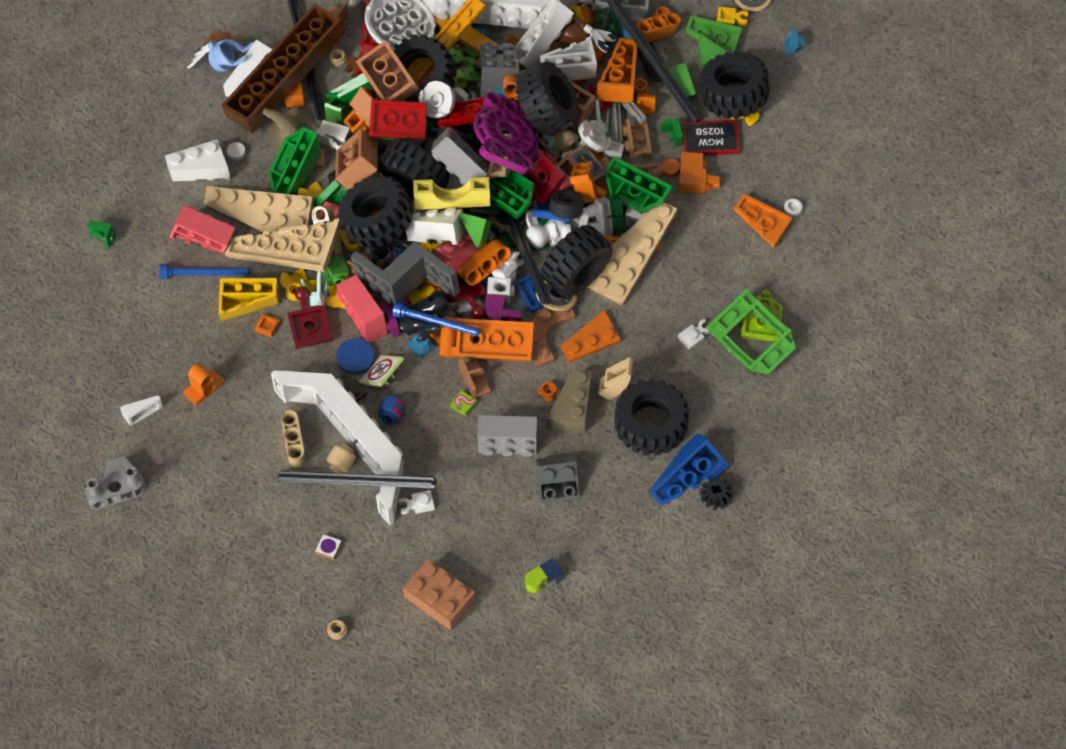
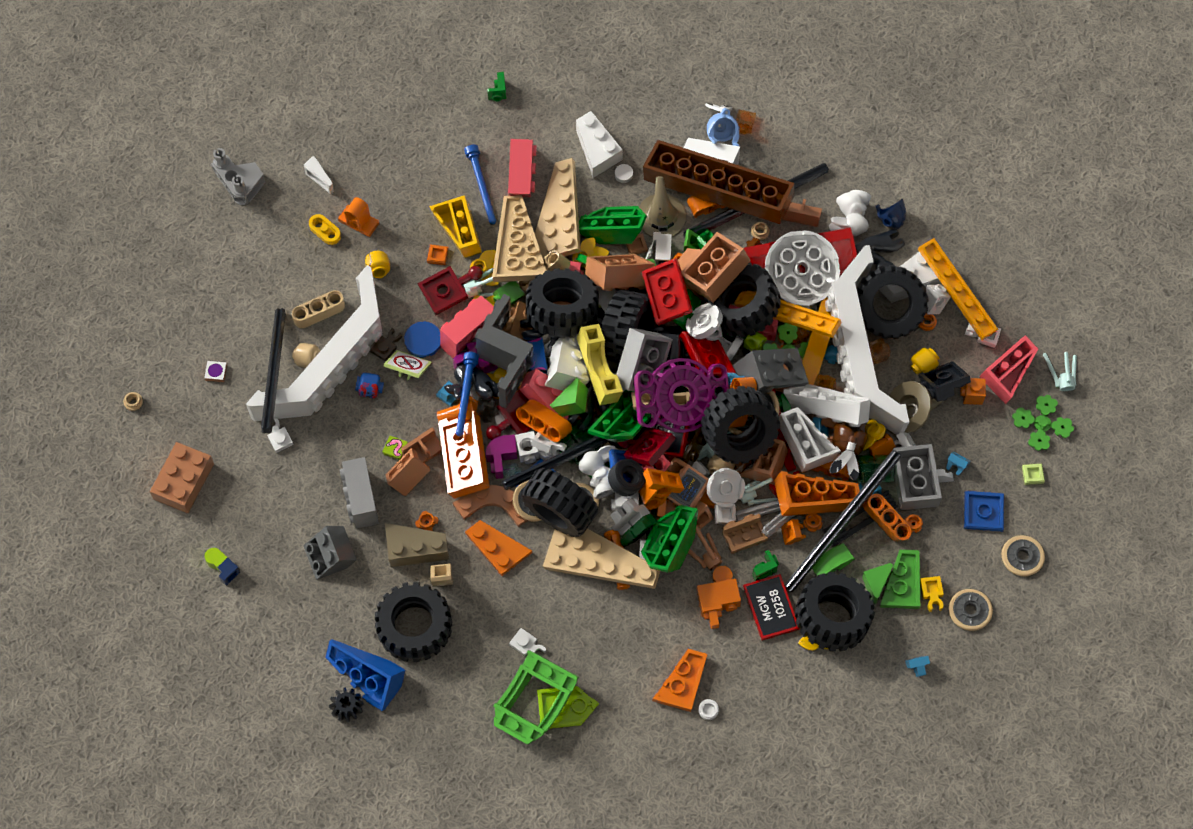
camera: 75 degrees right, 5 degrees up
none -> yellow plate [309,214,341,245]
none -> yellow head [365,250,390,278]
none -> nougat panel [386,448,430,496]

